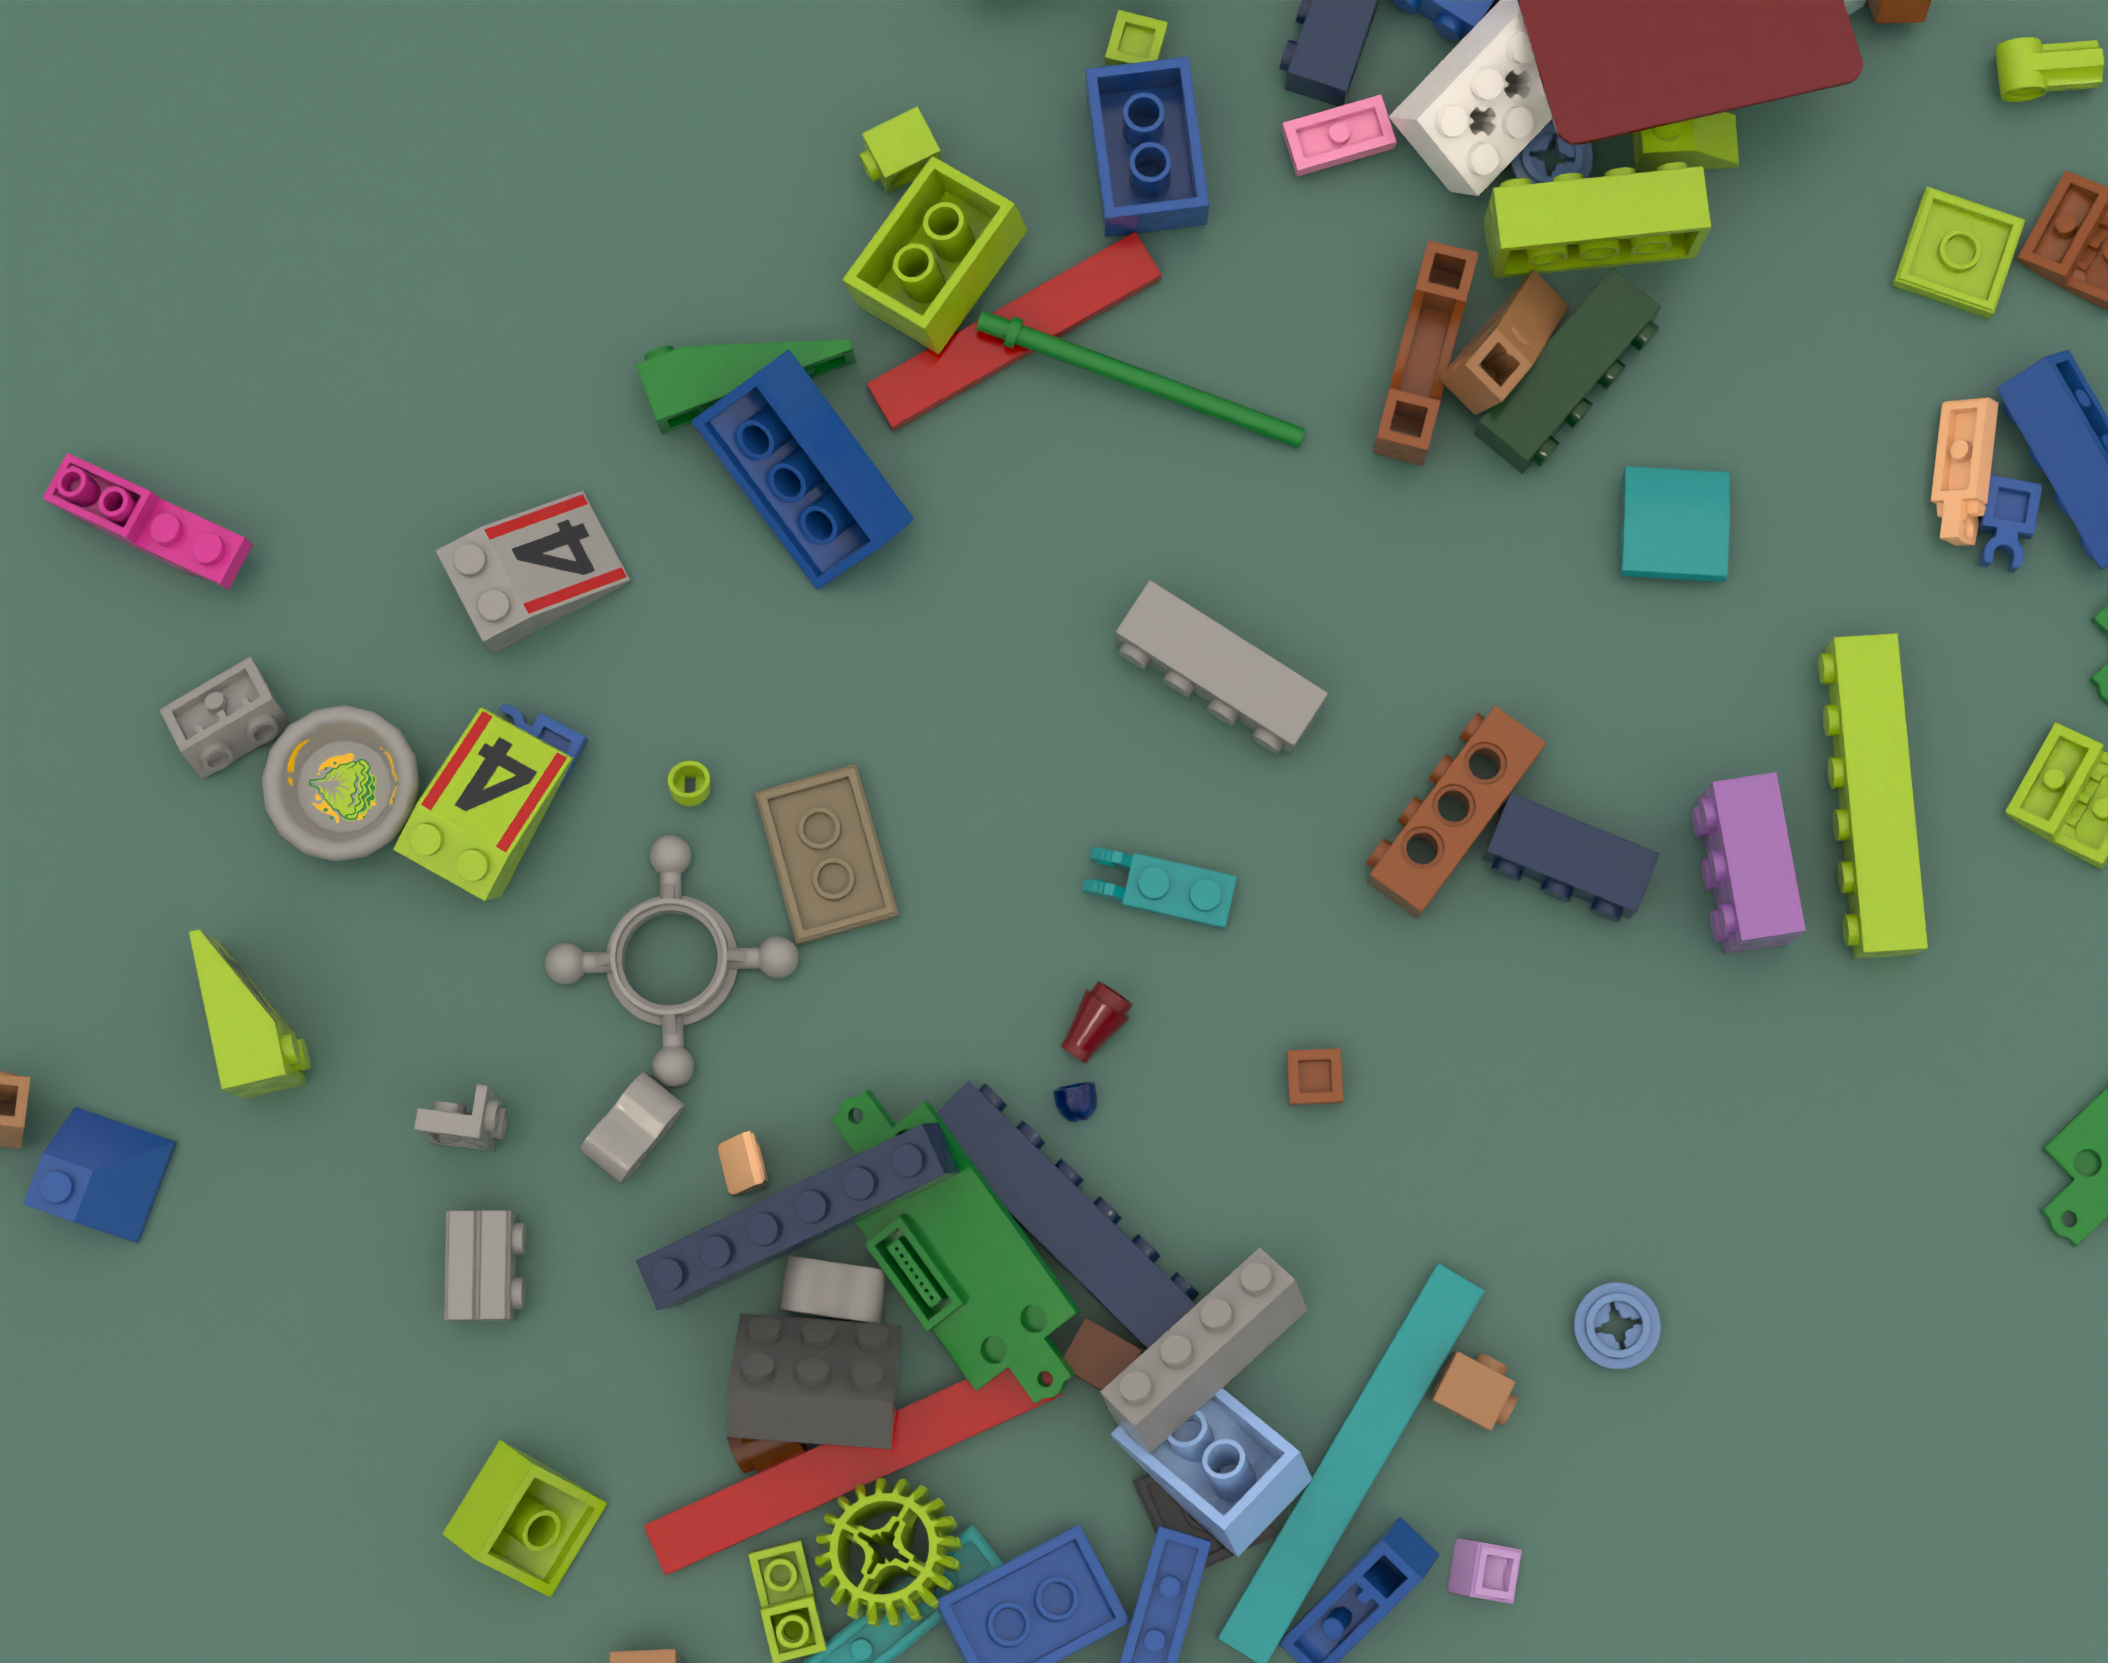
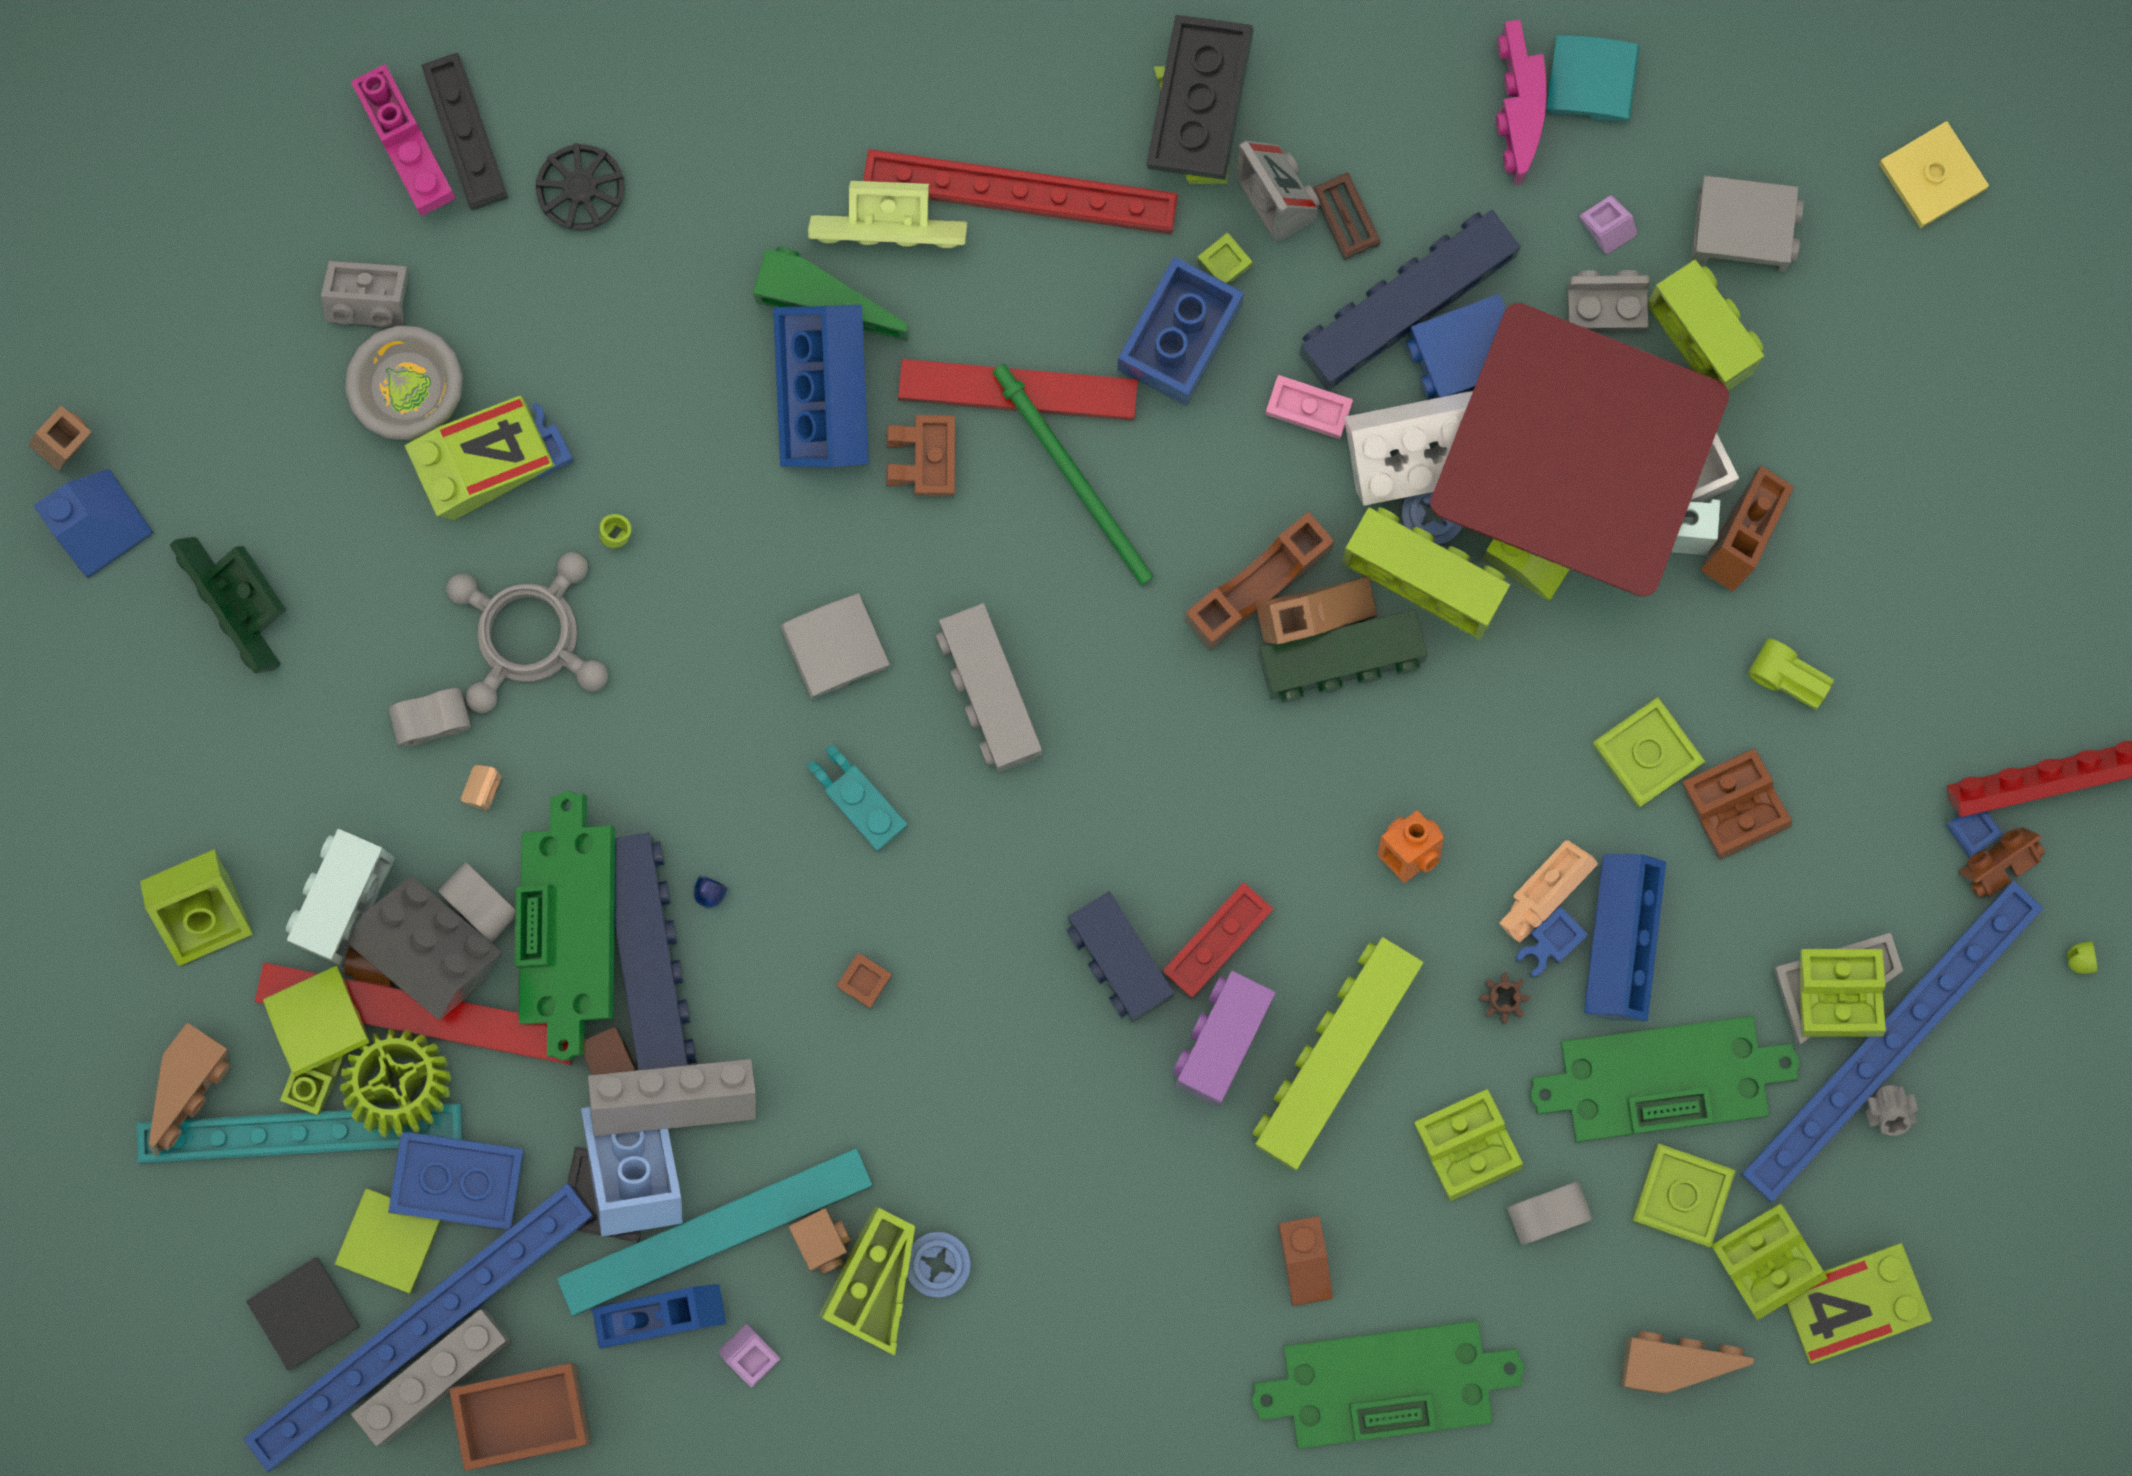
camera: 35 degrees right, 0 degrees up
lime slope [189,929,311,1099] -> none
light grey bracket [414,1084,508,1152] -> none
light grey slope [435,490,631,654] -> none
light grey brick [444,1210,527,1321] -> none
dark blue brick [636,1123,960,1310] -> none
dark tan tile [754,764,900,946] -> none
lime brick [842,156,1028,354] -> none
lime brick [858,106,942,194] -> none
dark red cone [1060,981,1133,1063] -> none
dark orange brick [1365,706,1546,919] -> none
teal slope [1620,466,1730,582] -> none
none -> dark green bracket [170,537,286,674]
none -> lime slope [263,965,370,1077]
none -> light aqua brick [286,829,395,967]
none -> black tile [421,52,508,211]
none -> black wheel [536,143,624,230]
none -> light grey slope [780,593,890,699]
none -> yellowish green bracket [808,181,967,248]
none -> lime wedge [818,1206,915,1356]
none -> red tile [863,149,1178,234]
none -> dark orange plate [886,415,955,496]
none -> red plate [1162,882,1273,999]
none -> dark orange slope [1277,1216,1333,1306]
none -> orange brick [1377,810,1444,883]
none -> reddish brown gear [1478,972,1530,1024]

